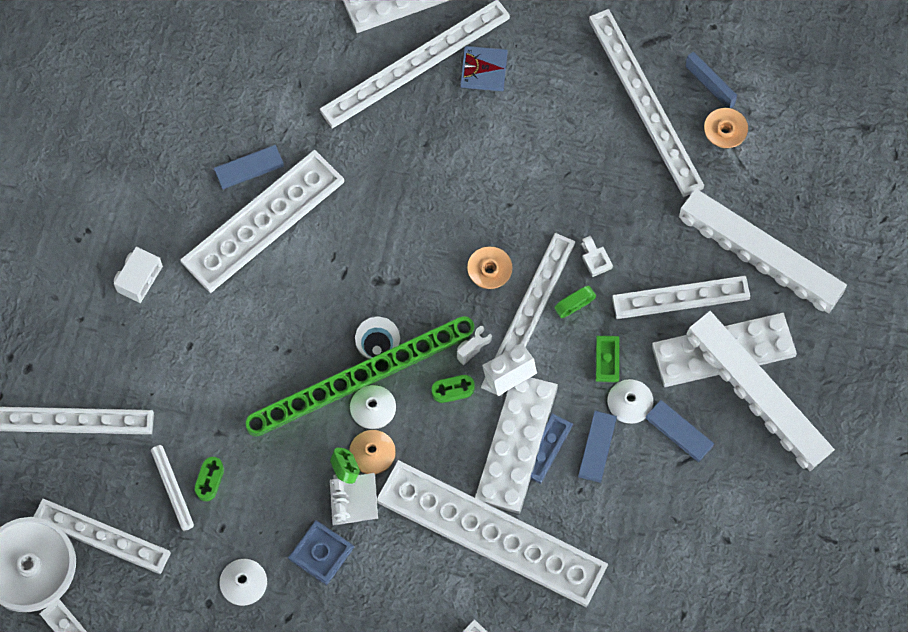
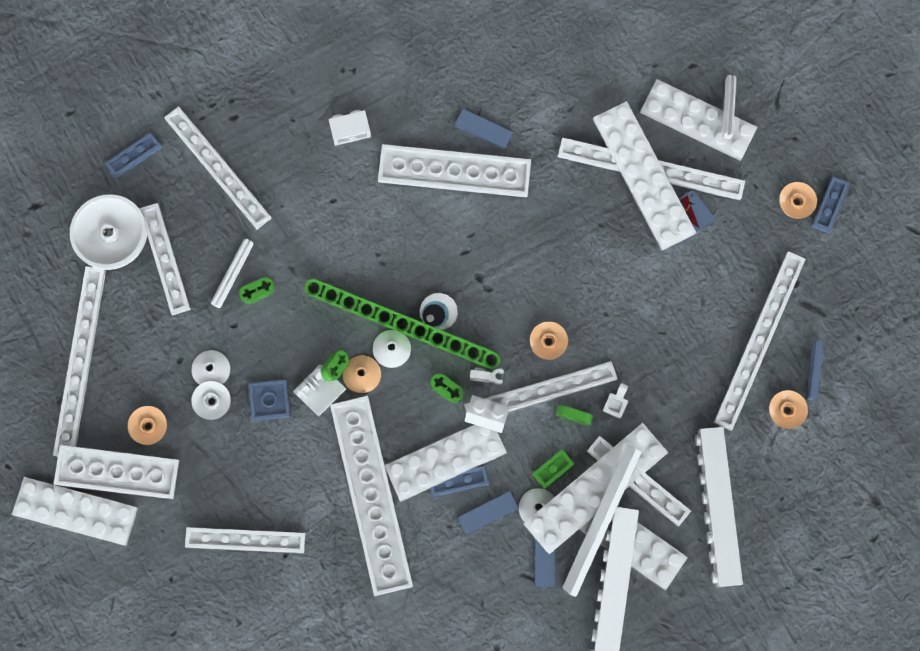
camera: 45 degrees right, 10 degrees up
none -> white dish [192,381,231,420]
none -> white plate [524,423,668,554]
none -> white tile [562,444,641,597]
none -> white plate [593,101,696,251]

